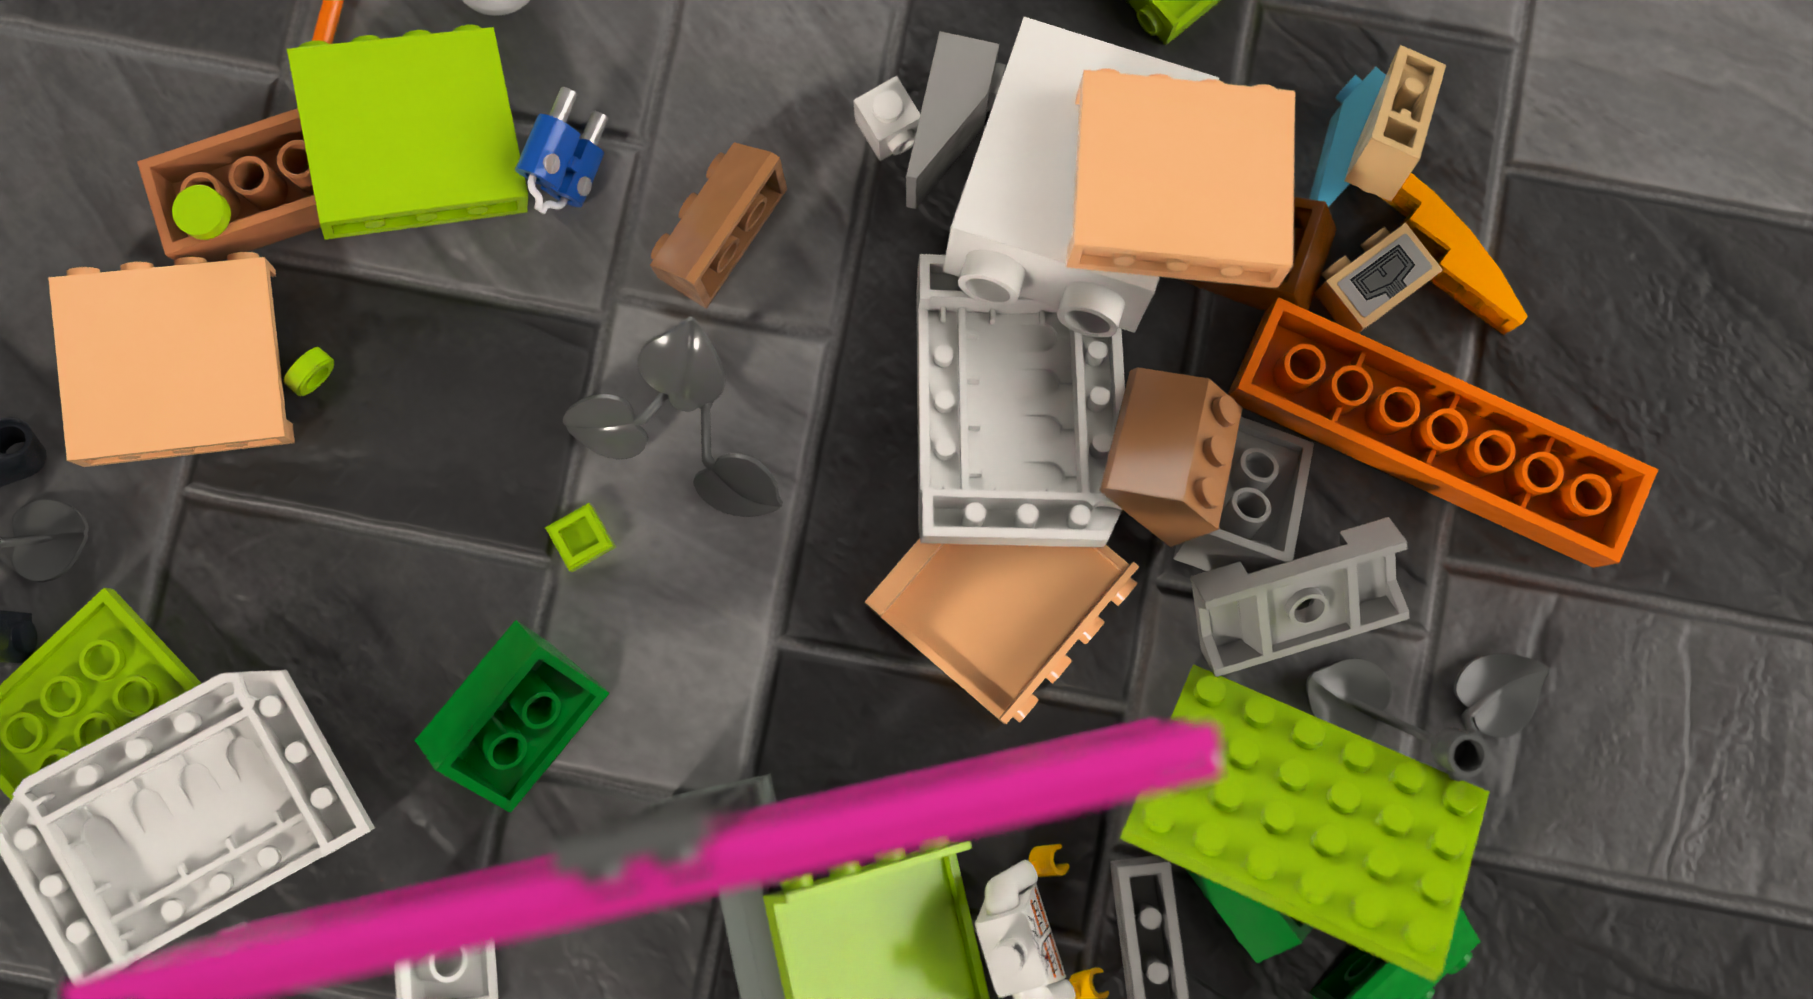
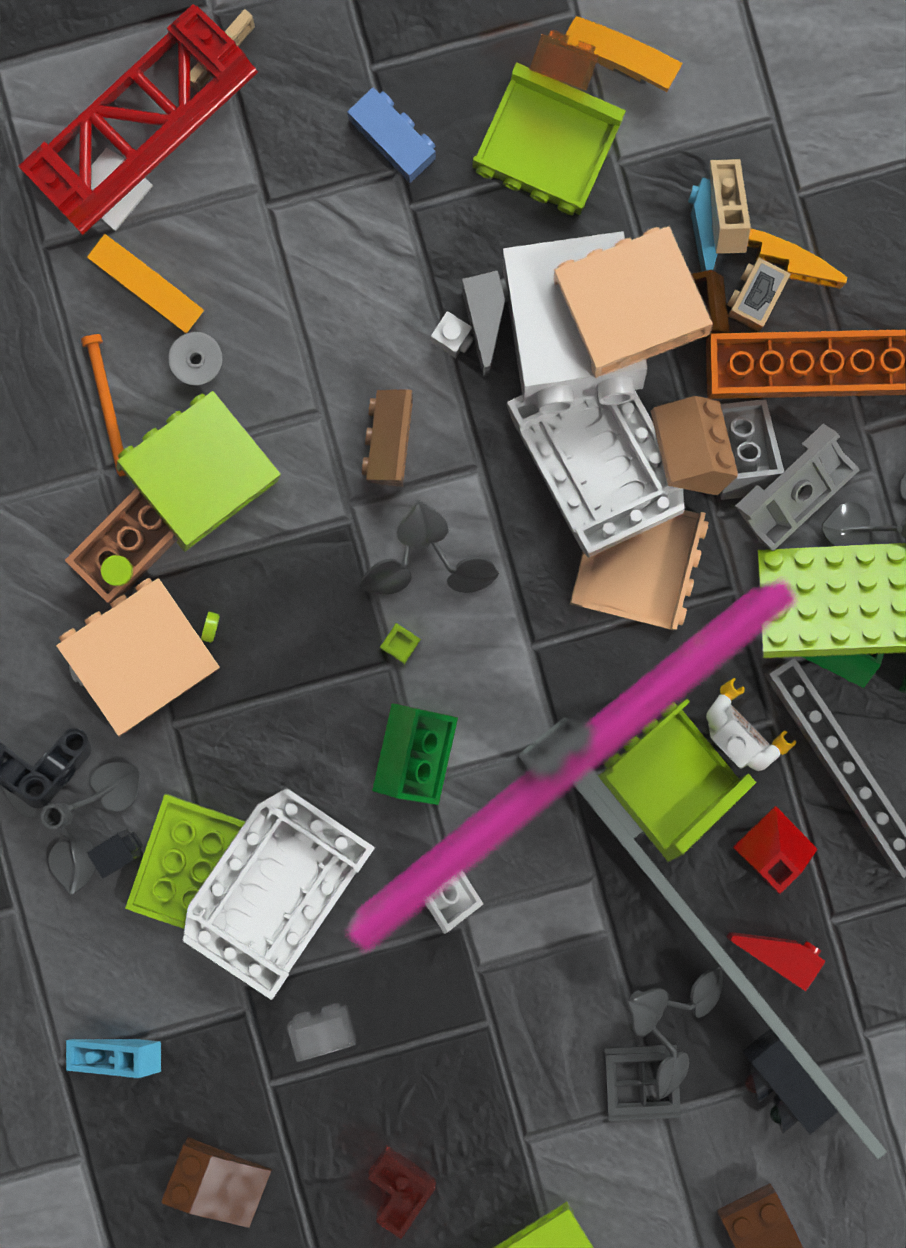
camera: 30 degrees left, 5 degrees up
blue piece [515,87,608,214] -> none

